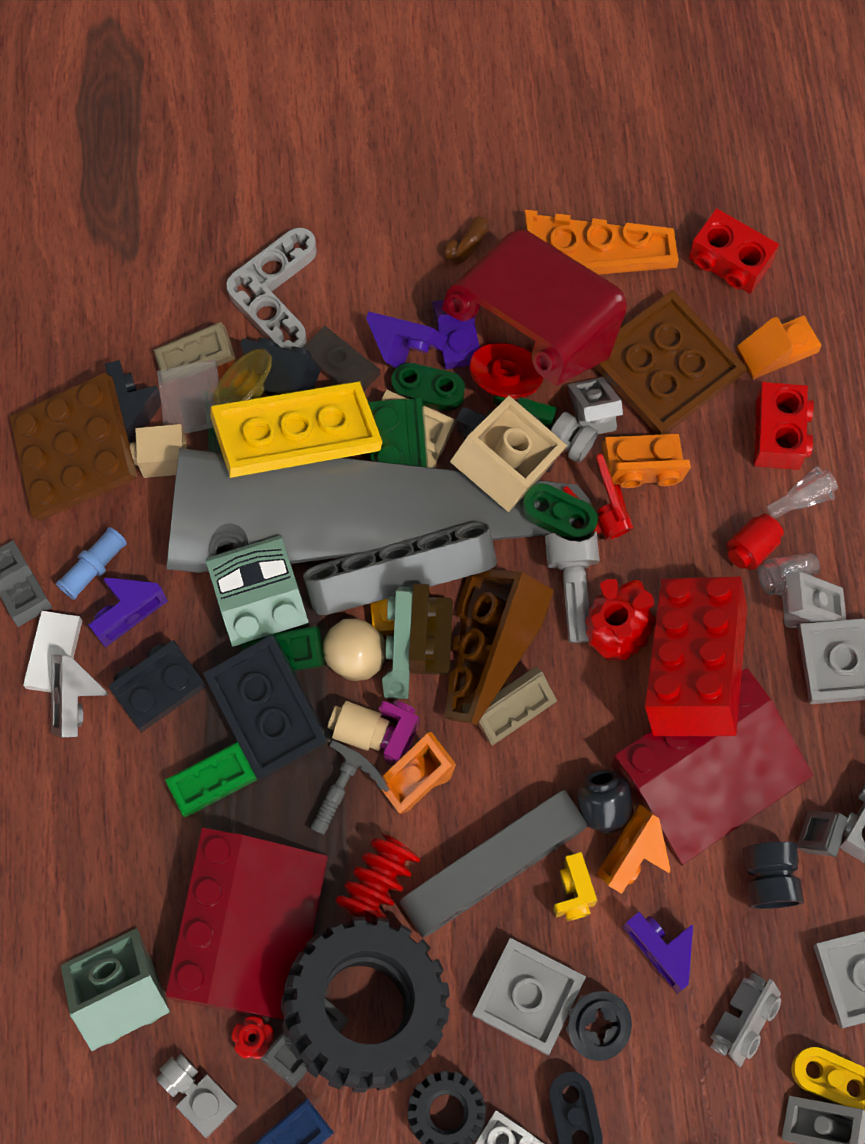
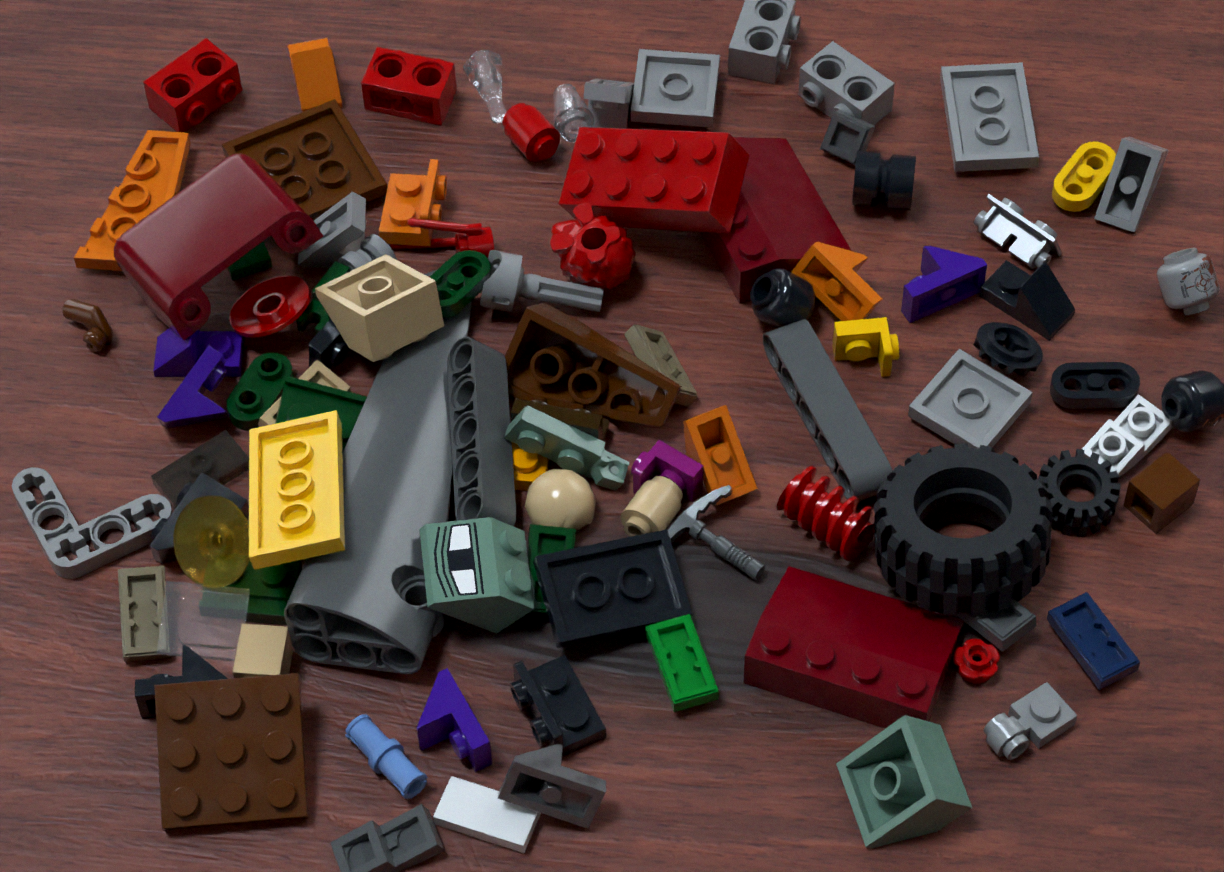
camera: 80 degrees left, 15 degrees down
none -> black slope [979,260,1075,341]

